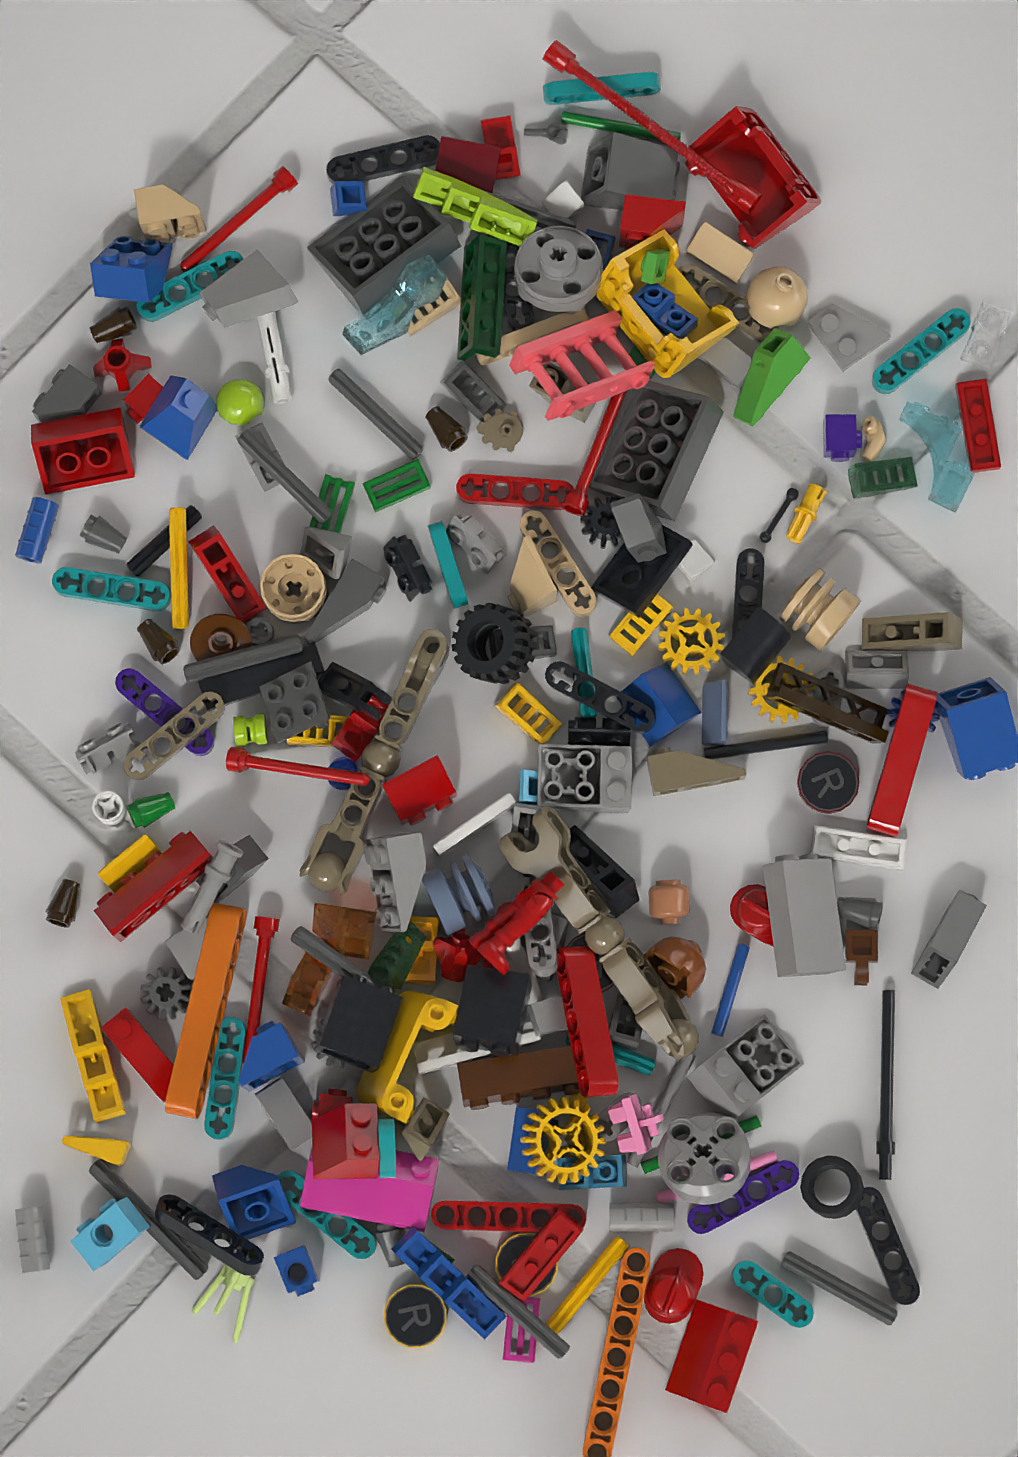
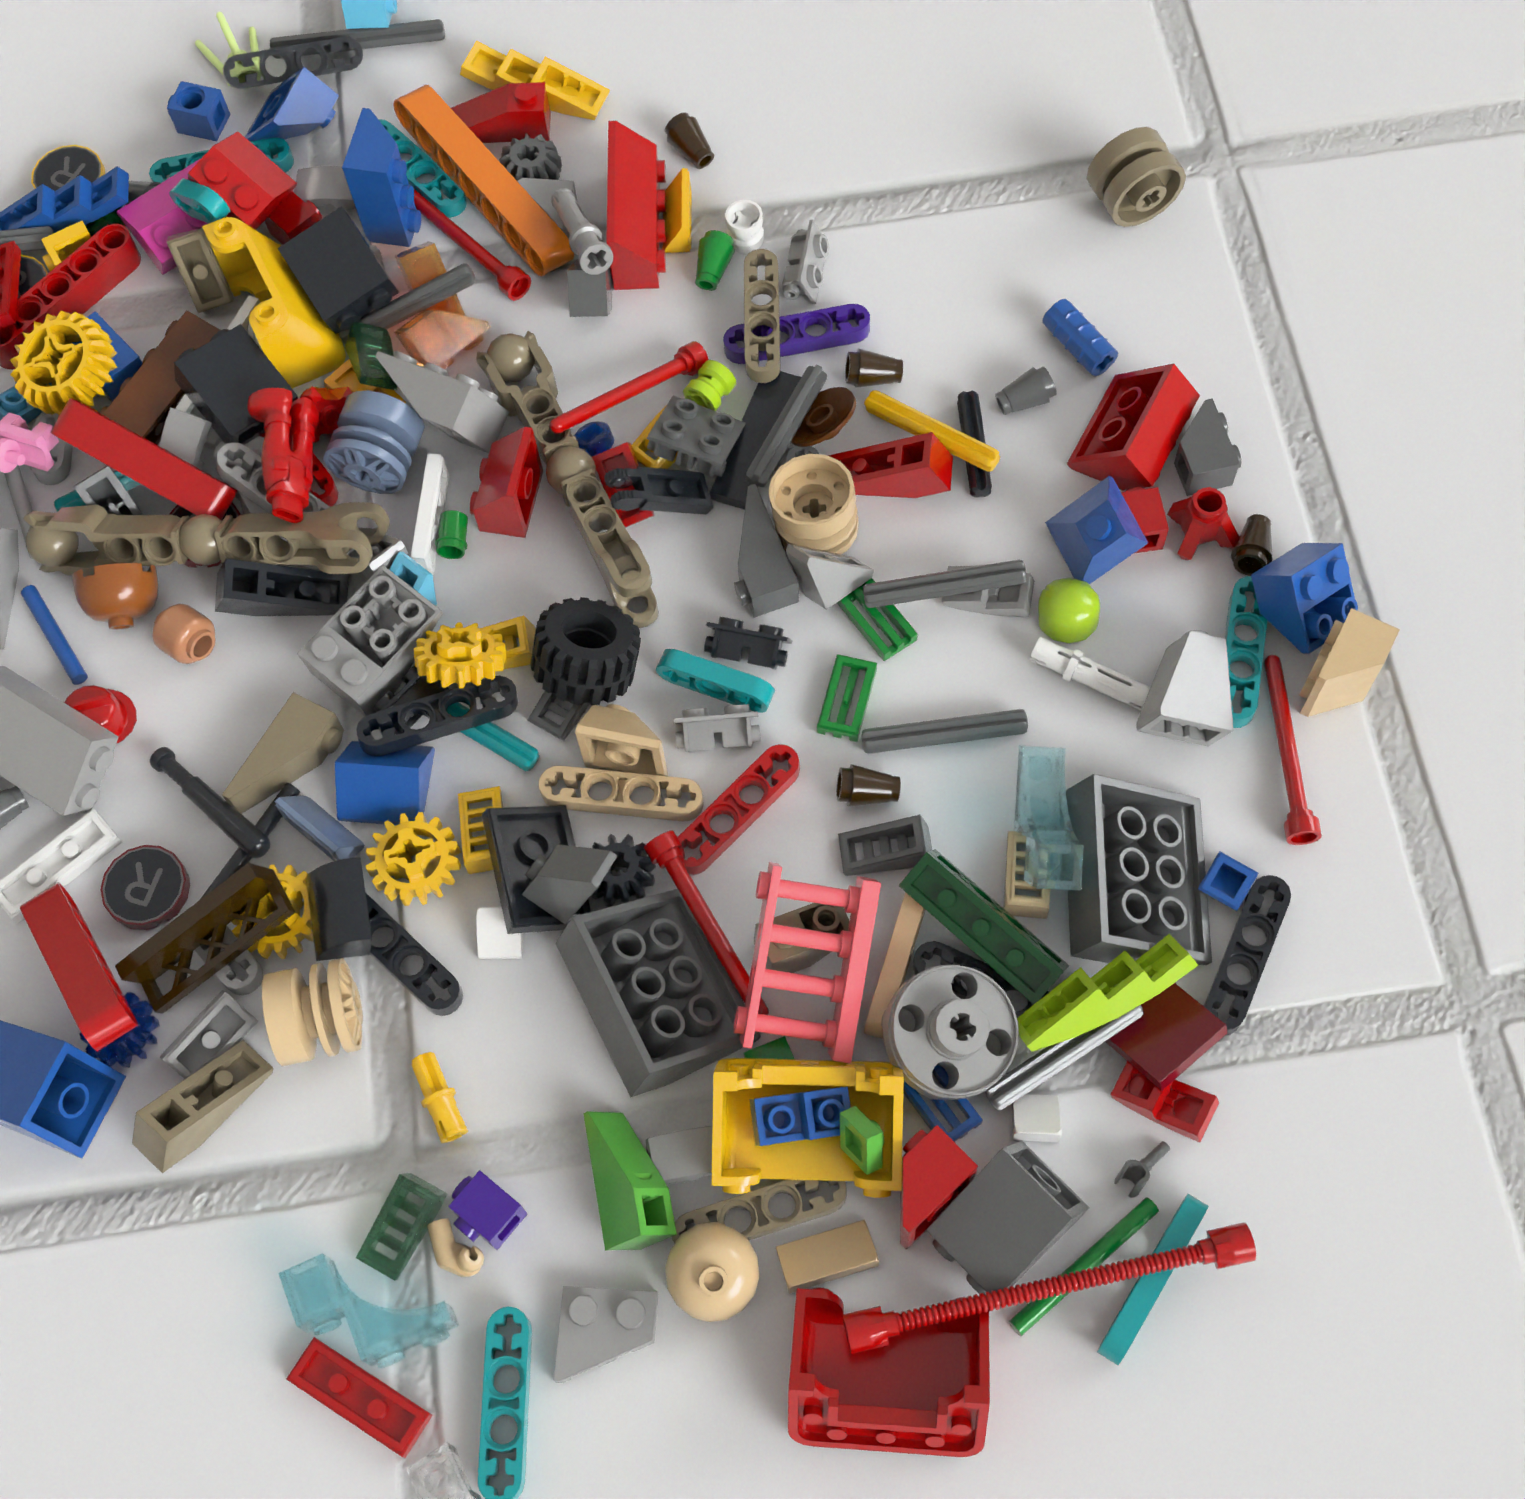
camera: 130 degrees right, 15 degrees down
teal beam [52,567,171,611] -> none
yellow slope [61,1135,132,1167] -> none
dark tan piece [476,409,523,452] -> none
black hinge [760,488,799,543] -> none
none -> yellow bracket [41,221,91,272]
none -> black piece [150,747,271,858]
none -> yellow gear [414,622,506,688]
none -> green piece [435,510,468,559]

